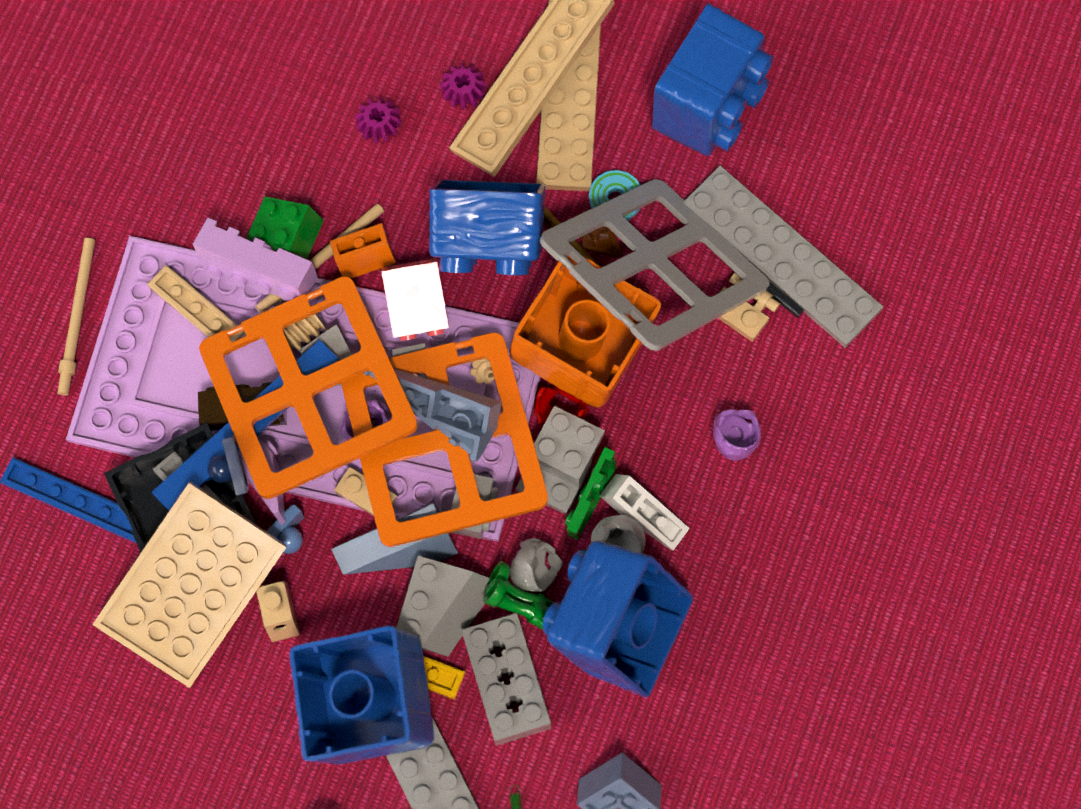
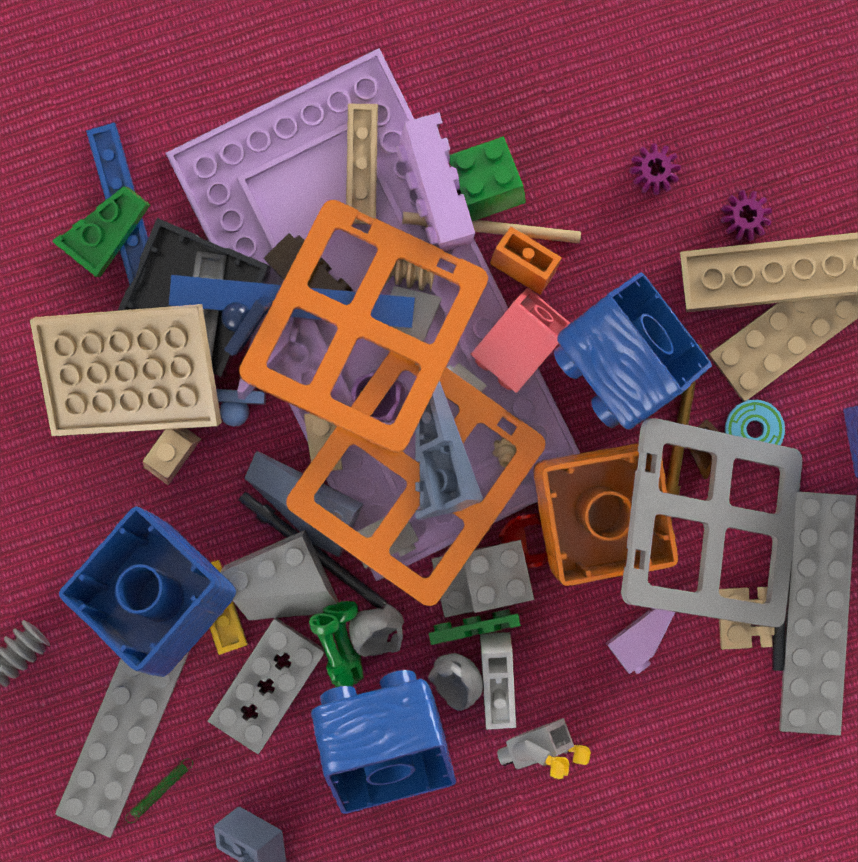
camera: 45 degrees right, 15 degrees up
tan bar [57,238,95,396] -> none
medium lavender hair [713,410,761,461] -> none
none -> green wing [52,186,151,277]
none -> black bar [238,491,387,609]
none -> light grey torso [497,718,591,779]
none -> lavender slope [606,589,678,674]

